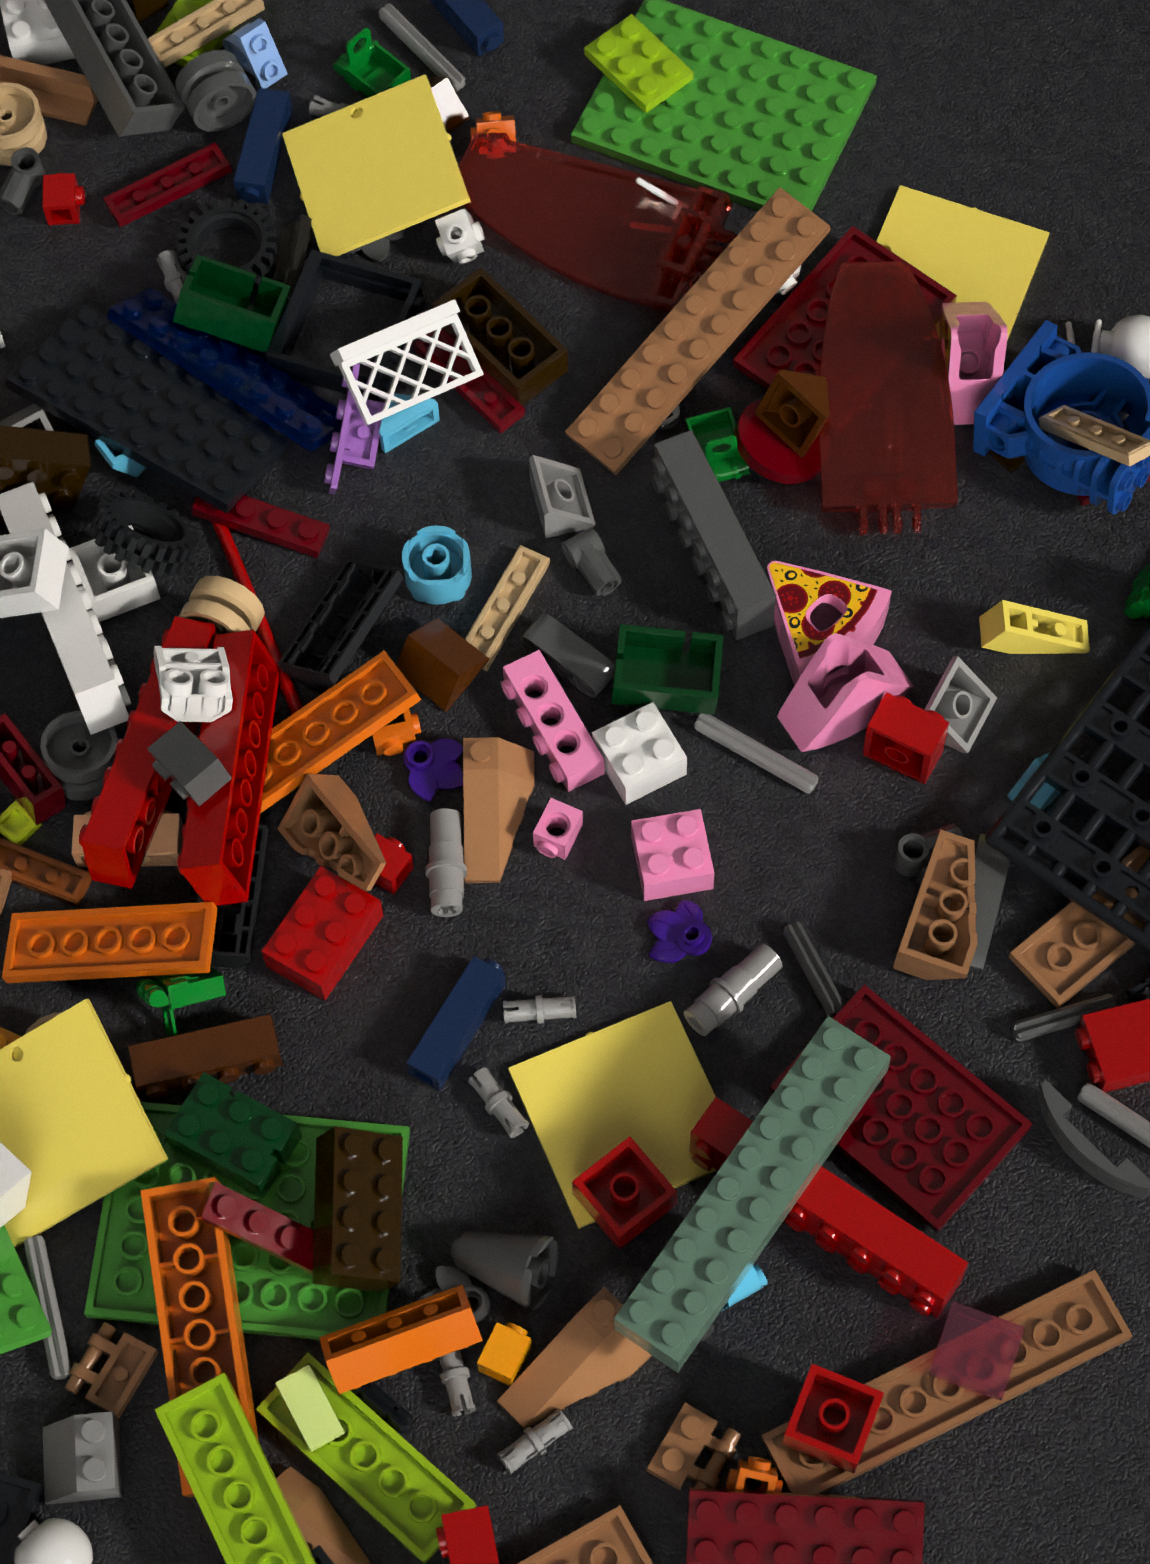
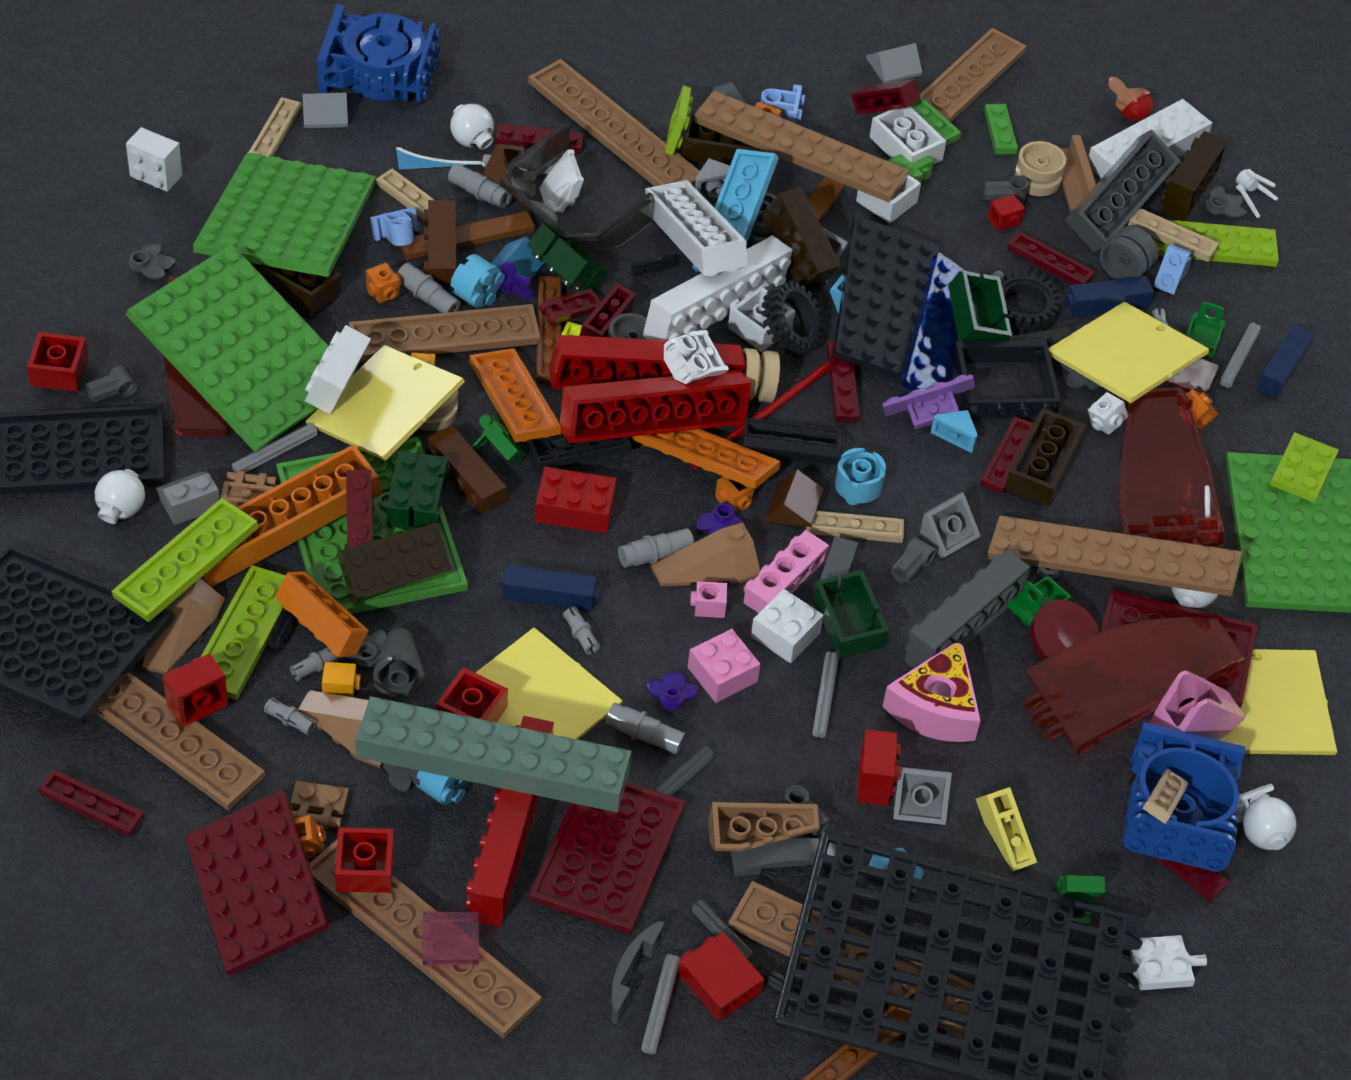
camera: 60 degrees right, 15 degrees down
dark grey brick [147,721,232,806] -> none
yellowish green tile [275,1365,345,1452] -> none
medium nougat wedge [277,774,386,891] -> none
white fence [330,299,484,426] -> none
red brick [374,833,414,895] -> none
light grey pin [468,1067,529,1138] -> none
reddish brown slope [754,370,830,458] -> none
bright pink piece [777,633,914,752] -> none

